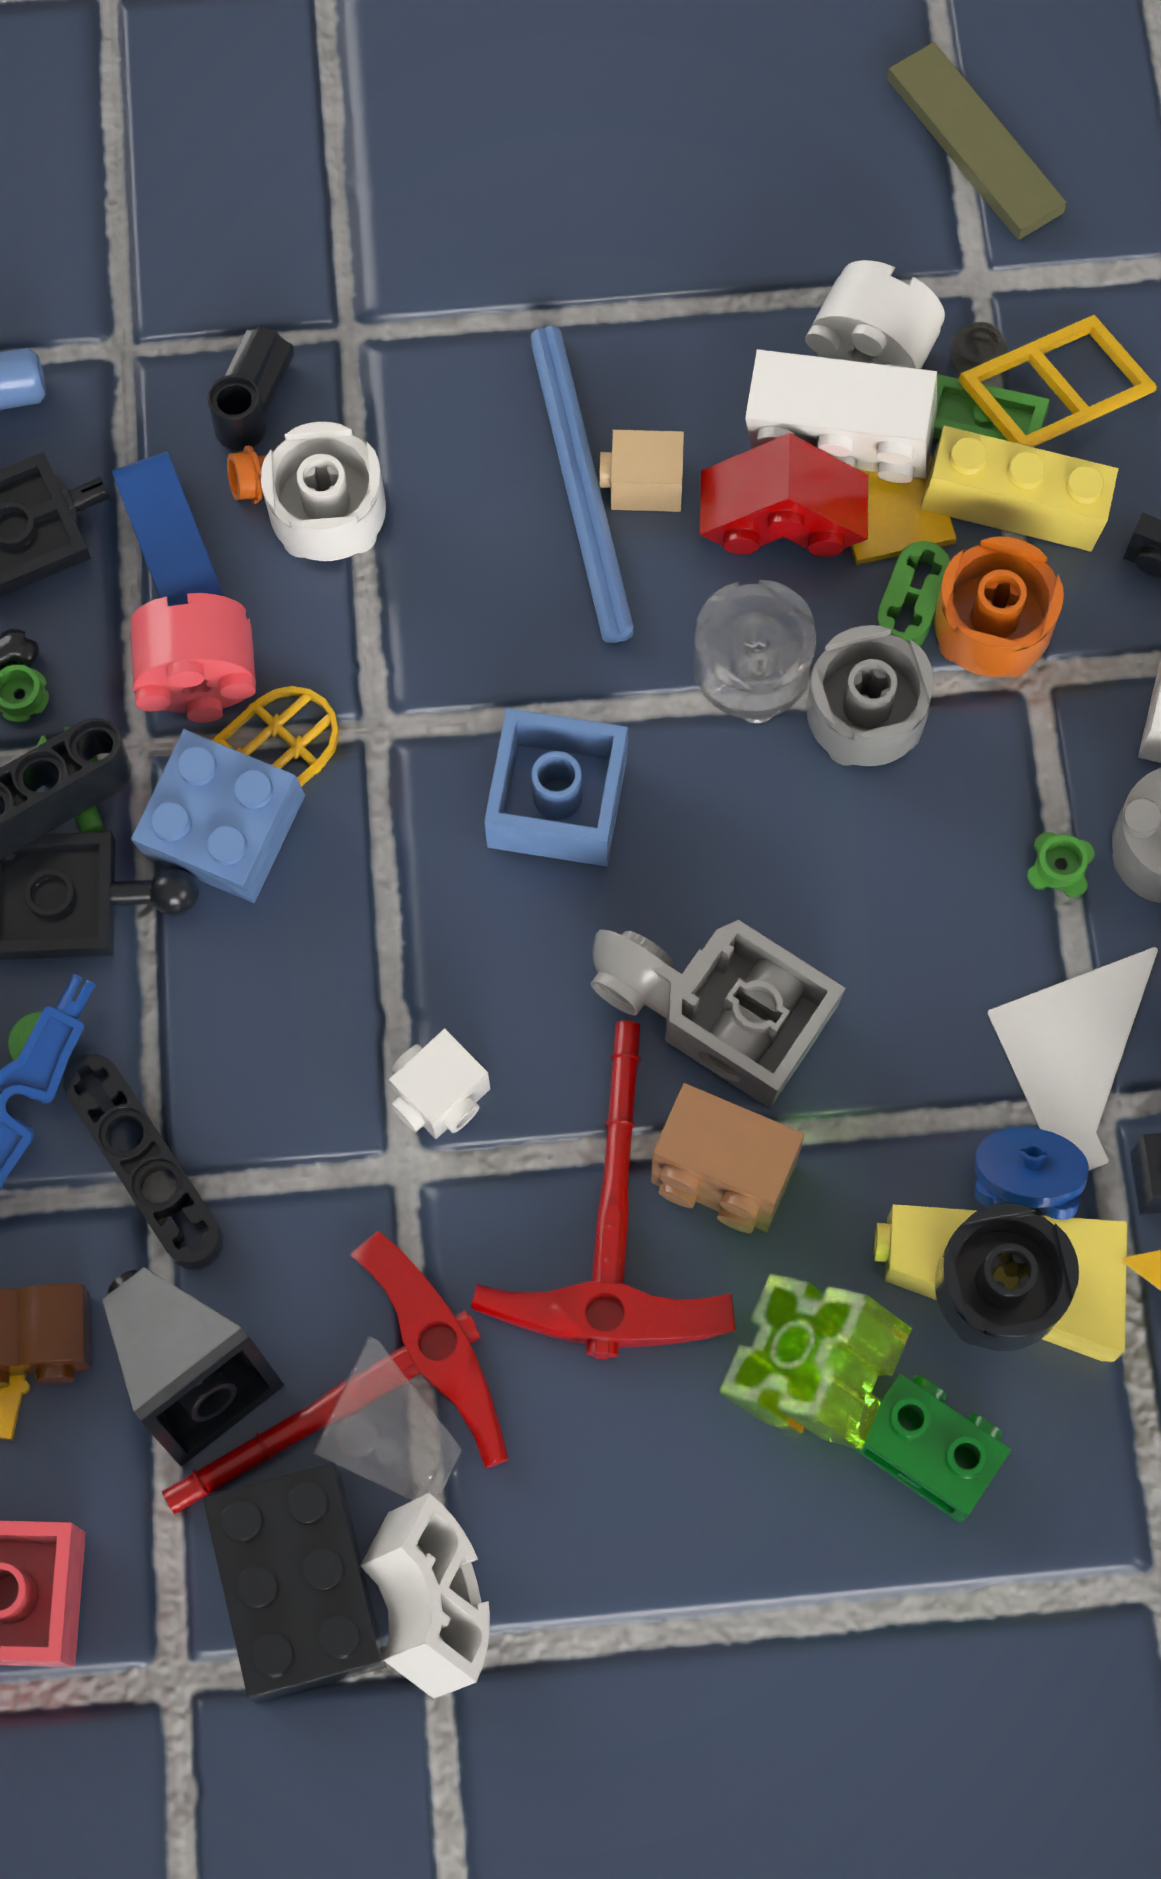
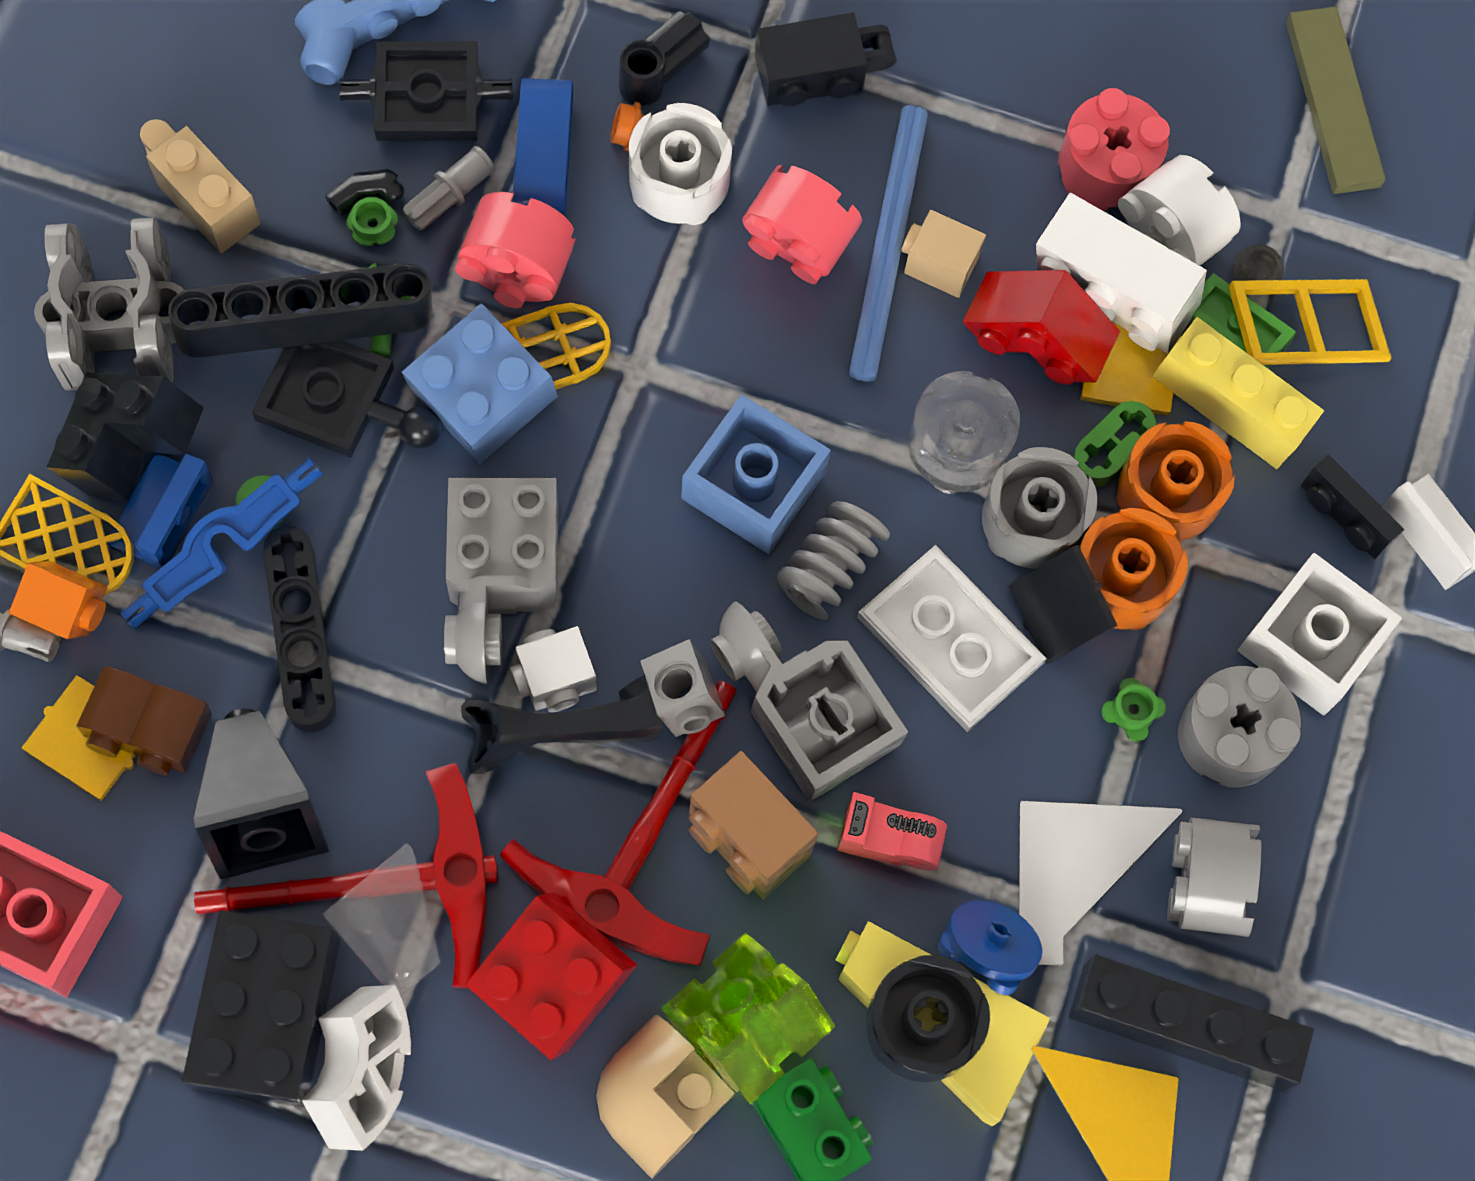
camera: 15 degrees right, 0 degrees up
none -> light grey axle [402,146,496,230]
none -> light grey brick [444,478,558,685]
none -> black animal [461,675,664,774]
none -> red brick [465,892,638,1060]
none -> tan brick [596,1015,735,1179]
none -> light grey brick [640,639,725,737]
none -> coral brick [742,165,862,284]
none -> black brick [754,12,897,106]
none -> light grey piece [777,501,890,620]
none -> coral leg [837,792,948,870]
none -> white tile [857,545,1047,732]
none -> black piece [1009,545,1118,664]
none -> coral brick [1058,88,1170,211]
none -> orange brick [1079,508,1188,630]

